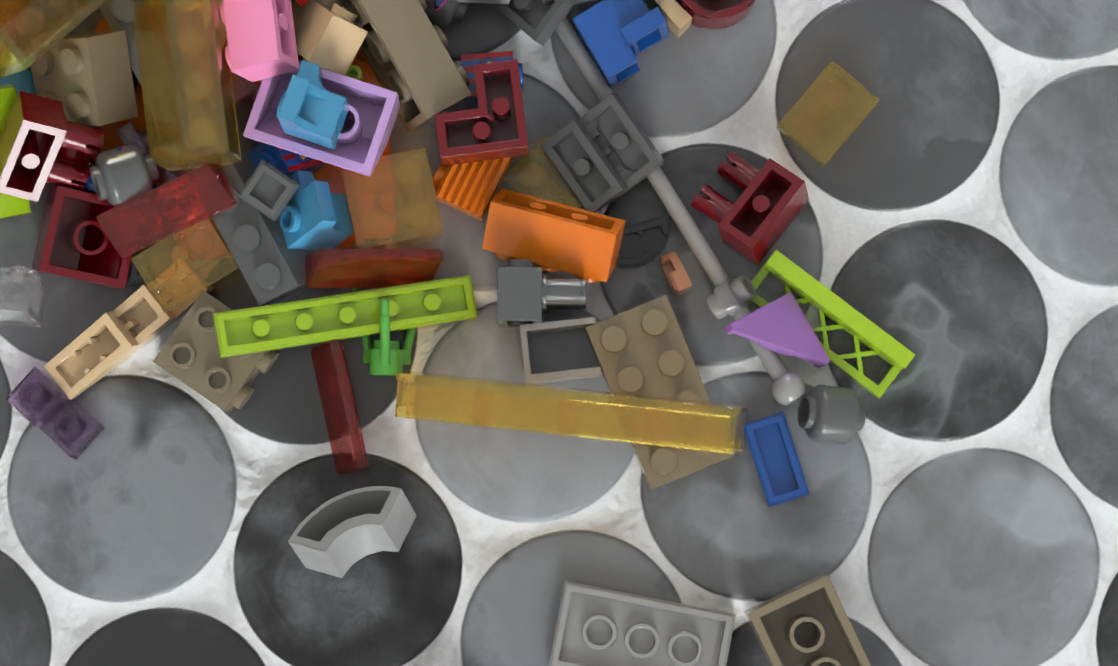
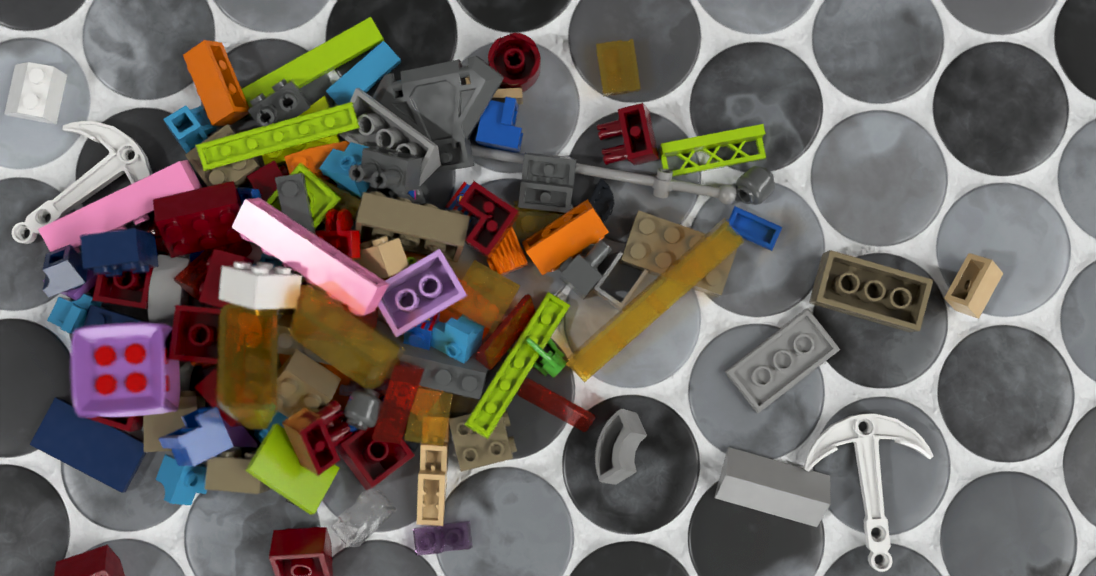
camera: 50 degrees left, 0 degrees up
dark grey tile [238,159,301,221] -> none
dark azure brick [276,60,349,150] -> none
nougat tile [659,251,693,296] -> none
medium lavender tile [724,292,831,368] -> none

